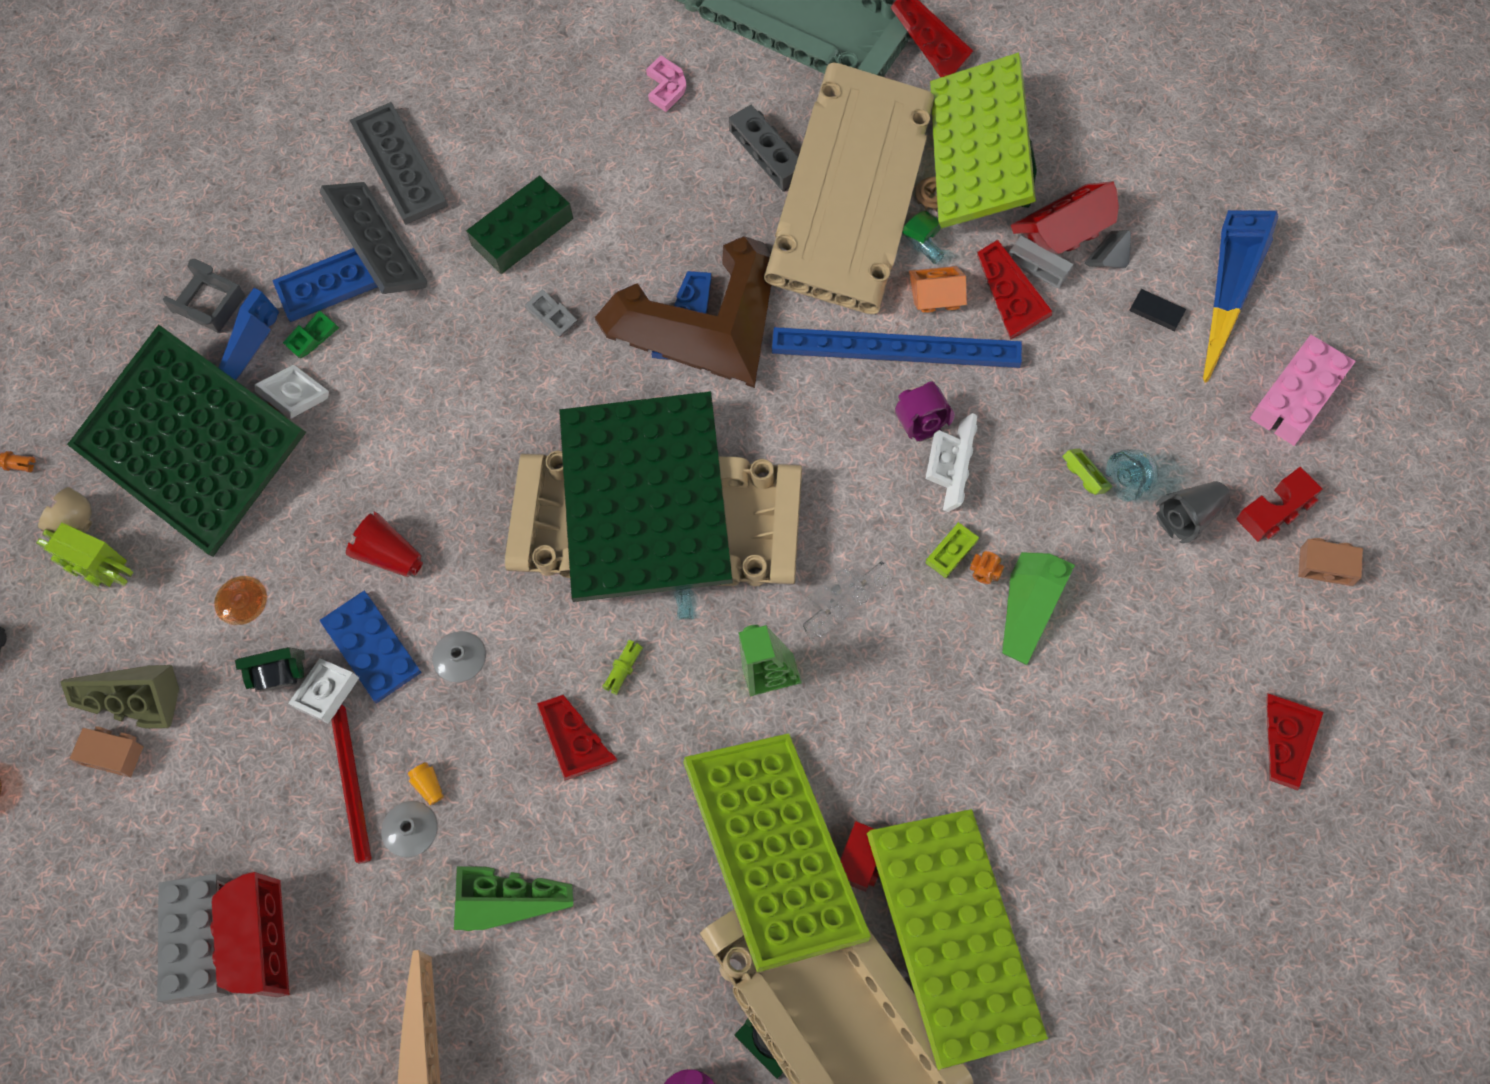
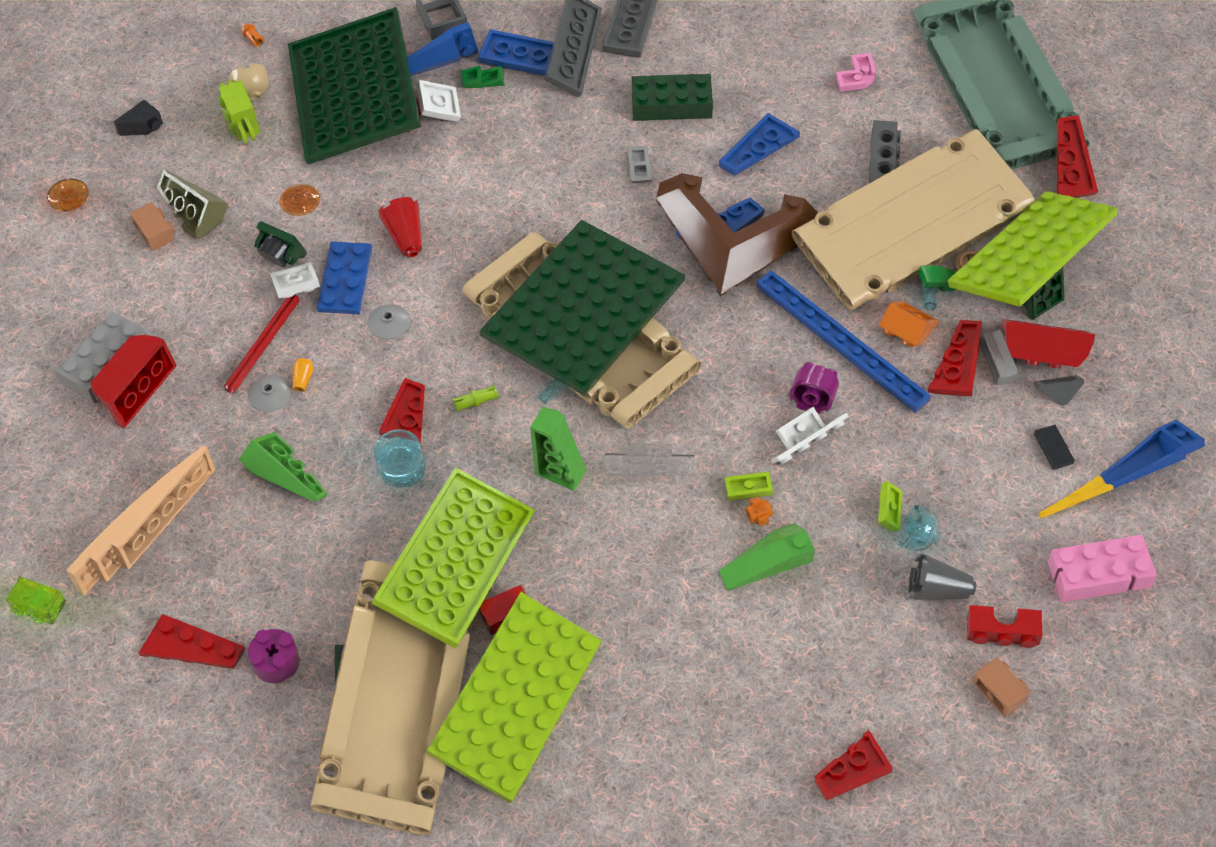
camera: 40 degrees right, 10 degrees down
none -> clear light blue wheel [374,429,426,488]
none -> blue wing [719,113,800,176]

